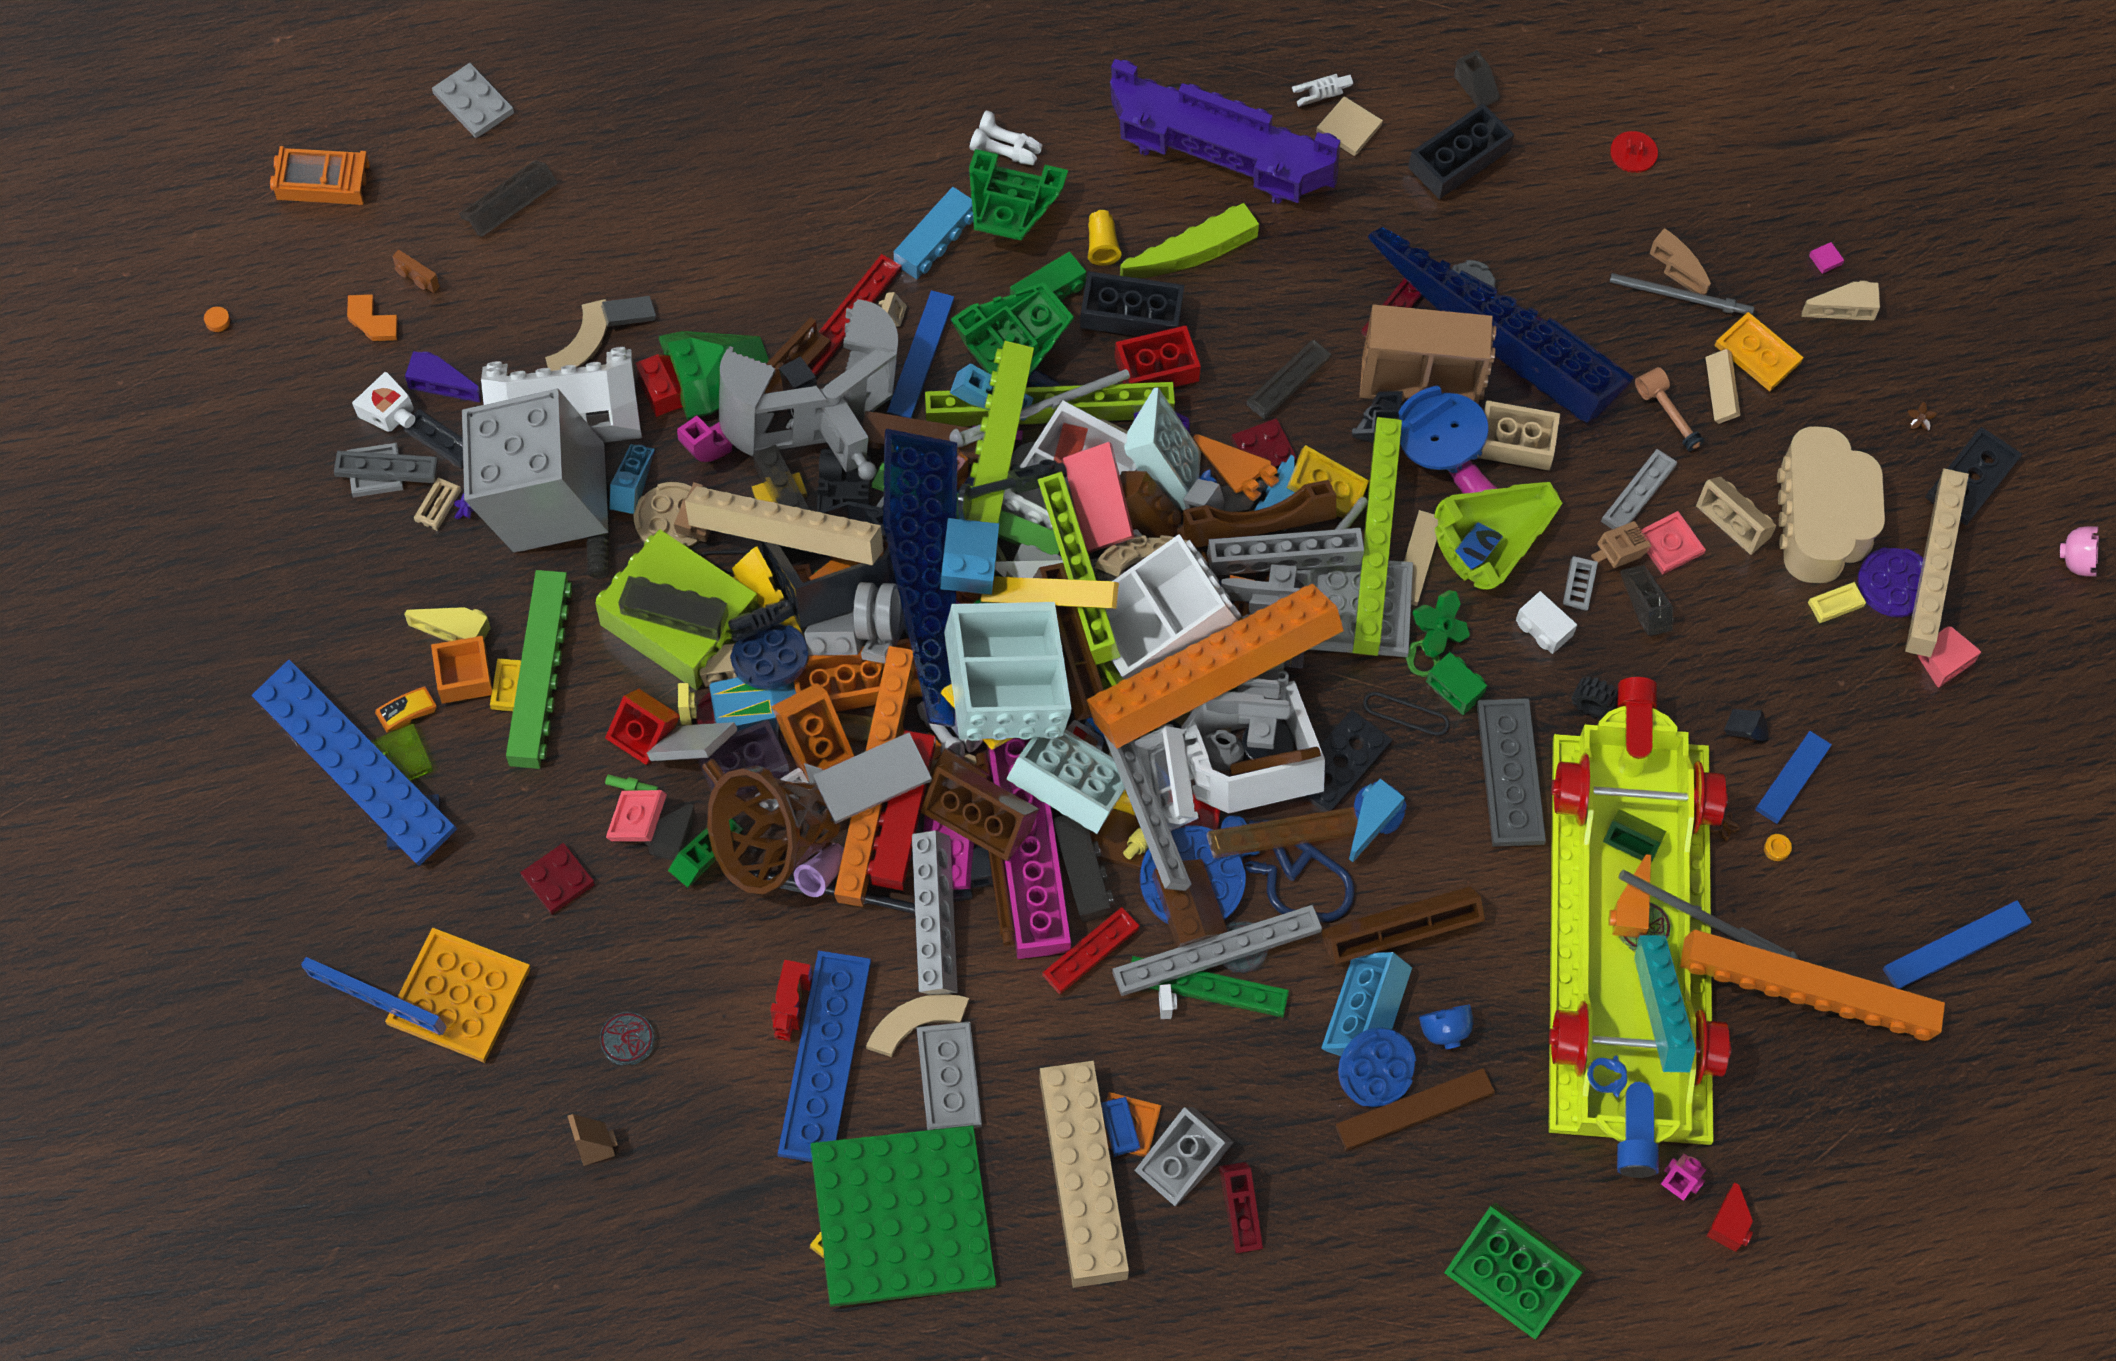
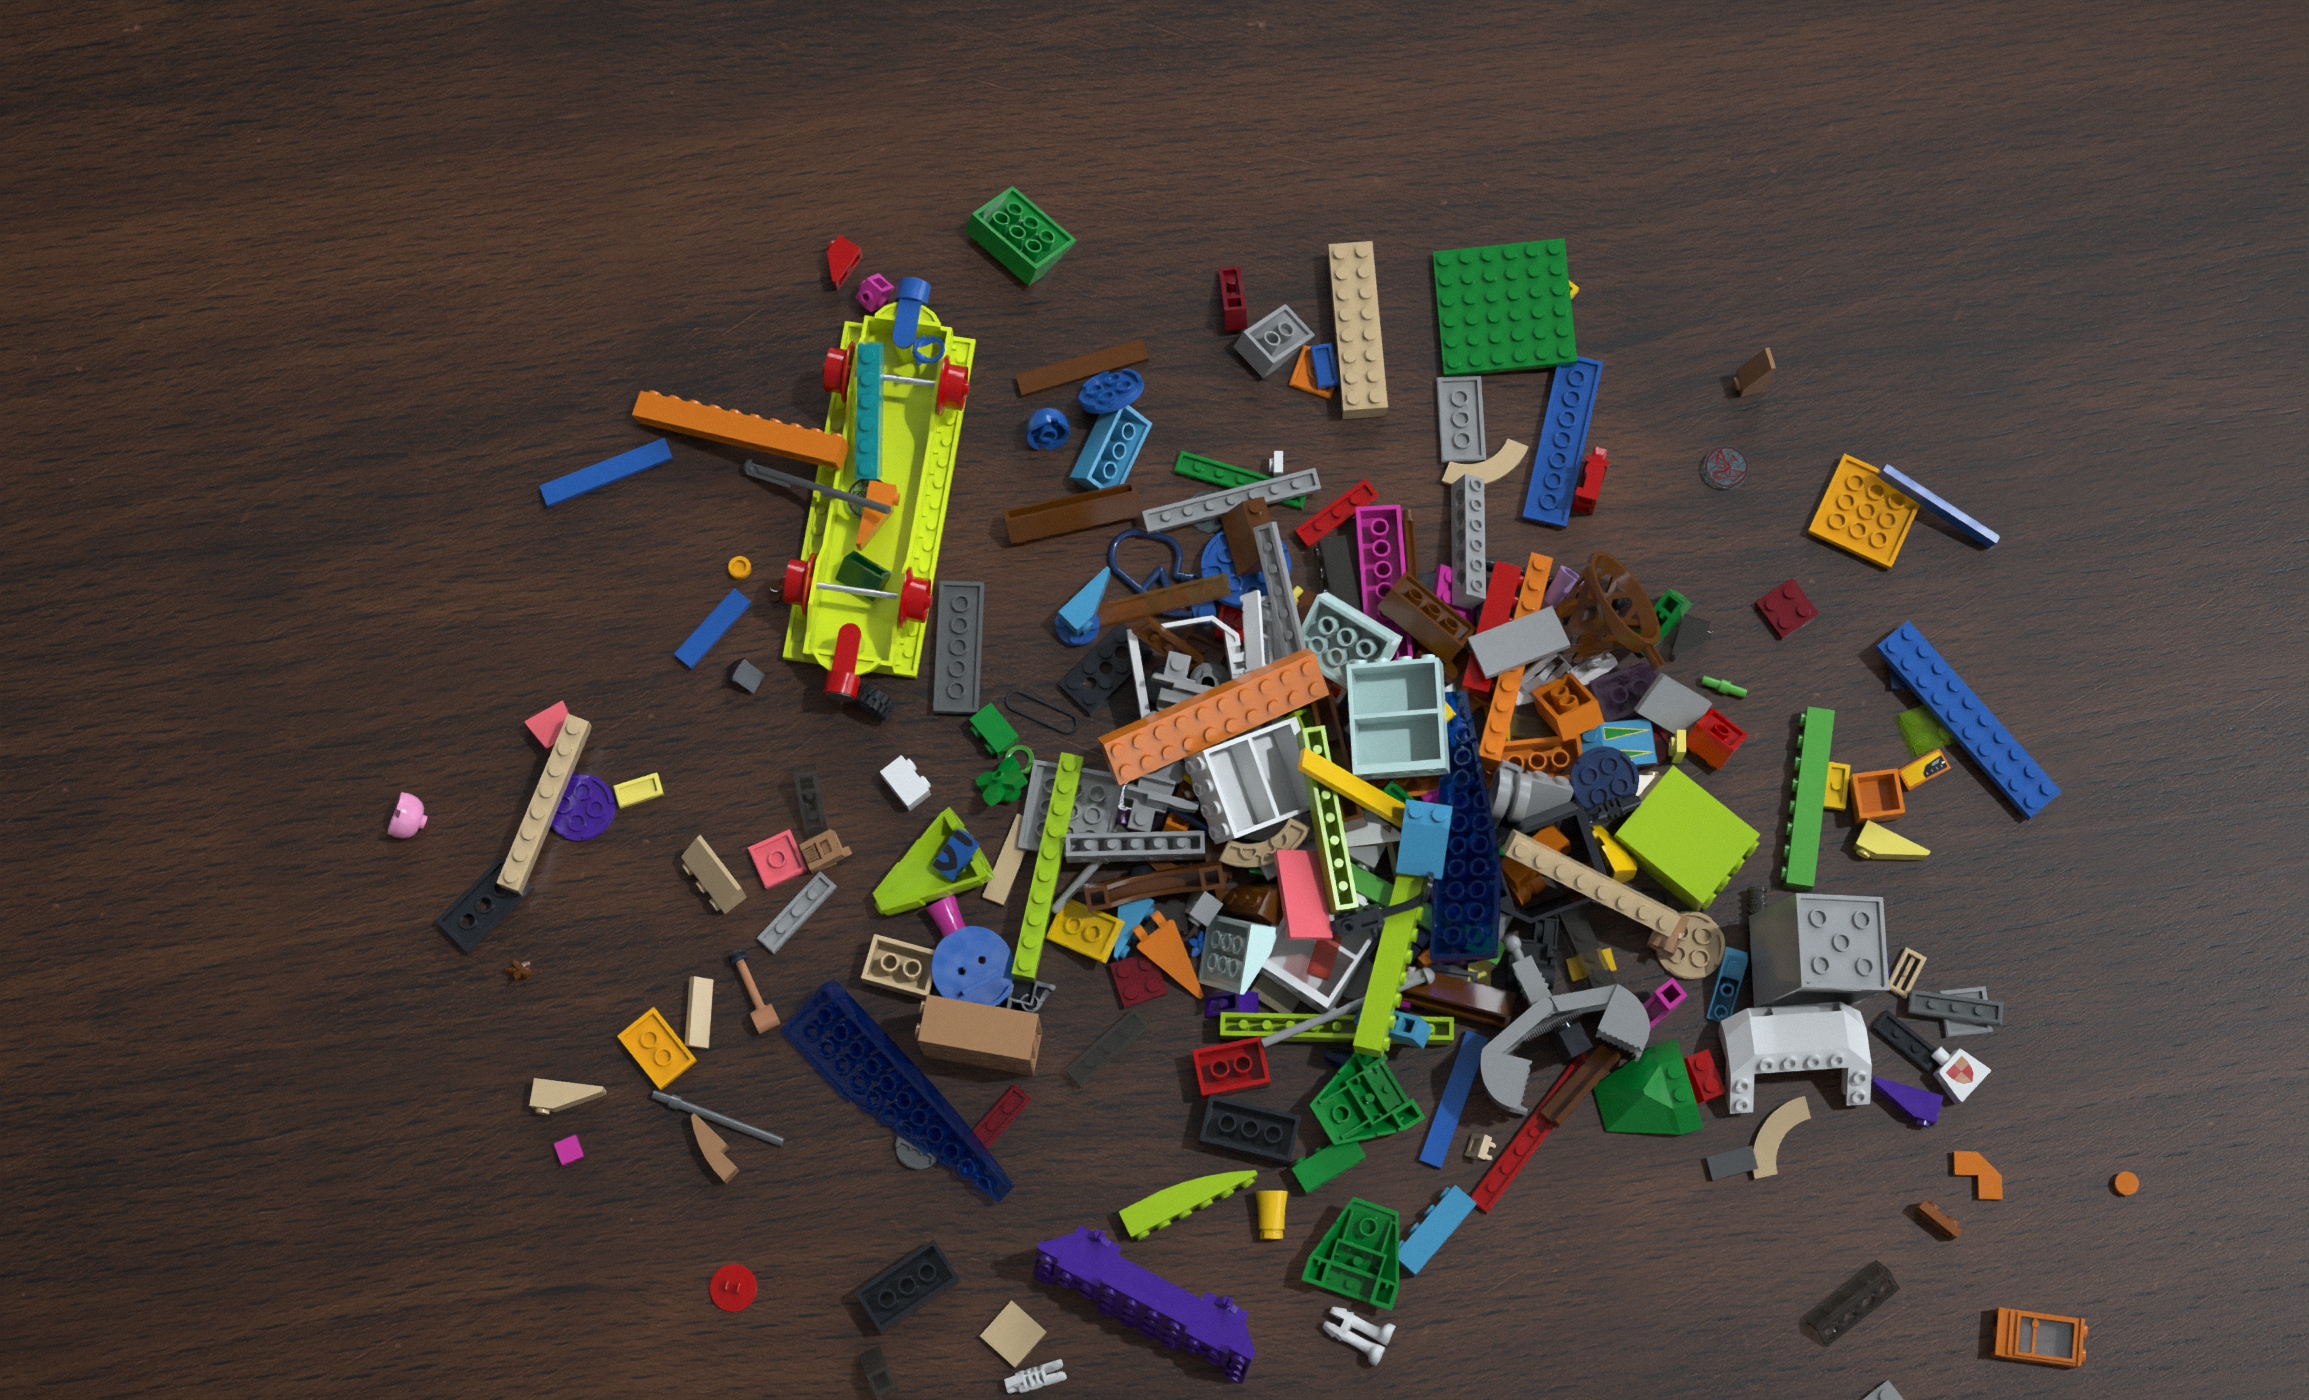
camera: 170 degrees left, 10 degrees up
coral tile [606,790,667,841] -> none
clear smoke brick [618,576,729,641] -> none
light grey slope [1563,556,1598,611] -> none
tan brick [1777,427,1885,583] -> none

